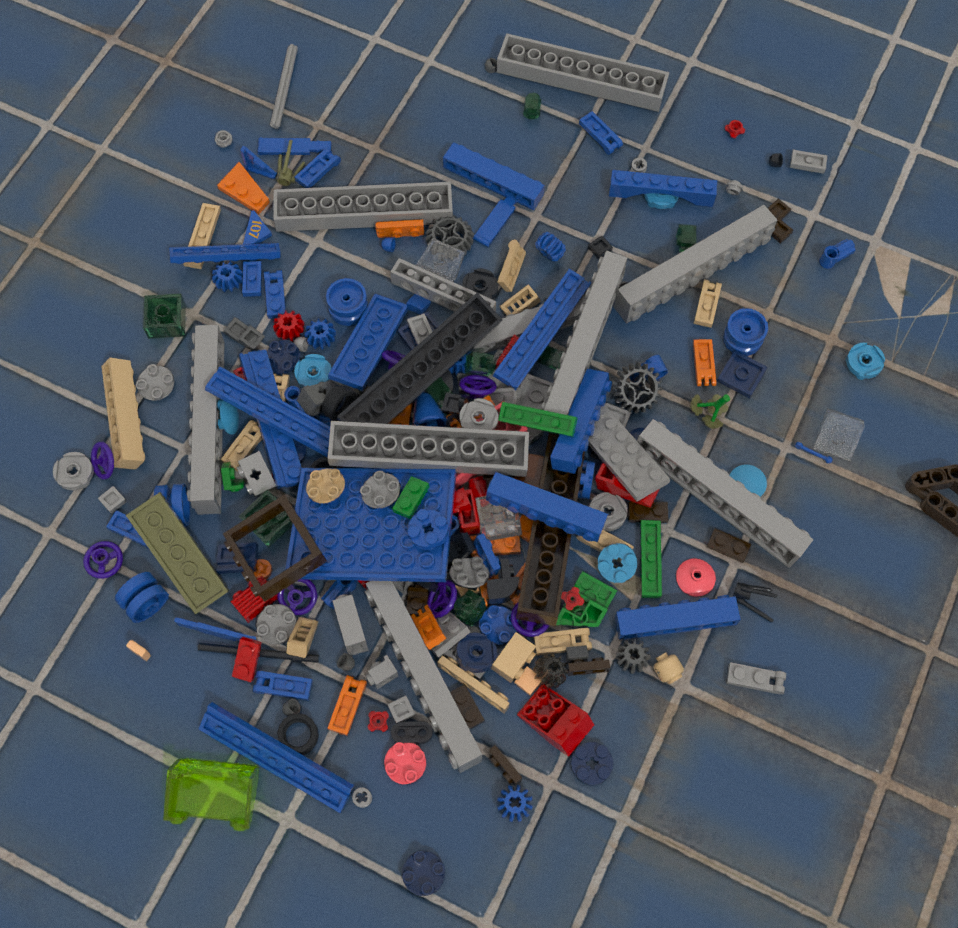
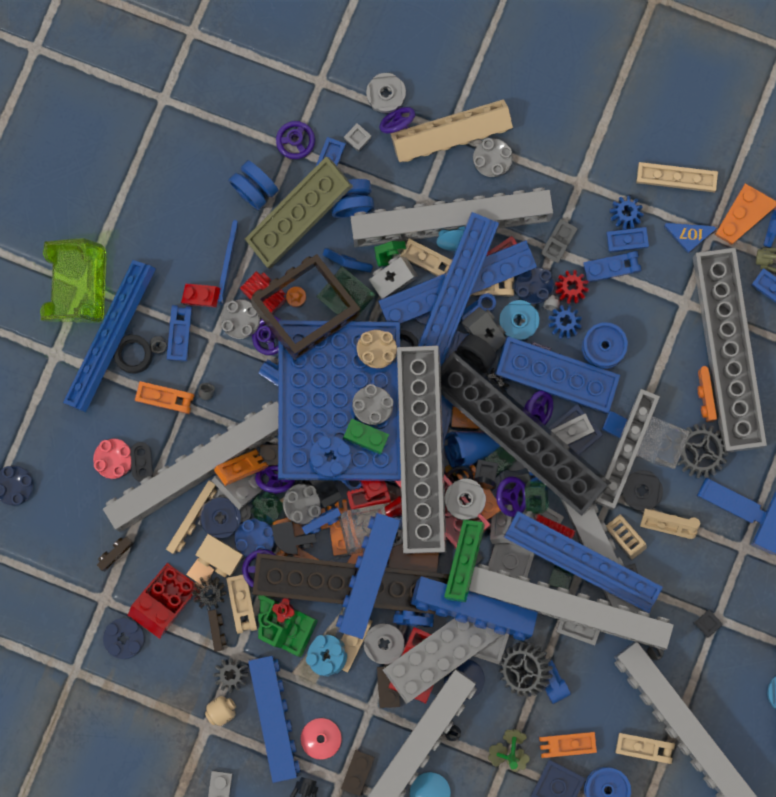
camera: 90 degrees right, 15 degrees up
light nougat tile [126,640,151,662] -> none
clear green brick [143,294,186,339] -> none
blue plate [169,243,280,264] -> none
black bar [198,643,320,663] -> none
dark blue plate [216,542,259,574] -> none
tan slope [287,617,318,658] -> none
light grey brick [332,594,369,656] -> none
light grey bush [352,788,372,808] -> none
light grey brick [365,655,399,689] -> none
red plate [368,711,389,732] -> none
blue hinge [381,237,396,252] -> none
light grey plate [388,696,415,723] -> none
dark brown plate [450,684,485,730] -> none
blue gear [497,785,533,822] -> none
blue gear [535,232,566,262] -> none
dark grey slope [566,645,588,664] -> none
green plate [640,520,662,598] -> none
clear green brick [676,224,696,253] -> none
none -> blue tile [323,248,373,273]
none -> light grey plate [556,620,600,646]

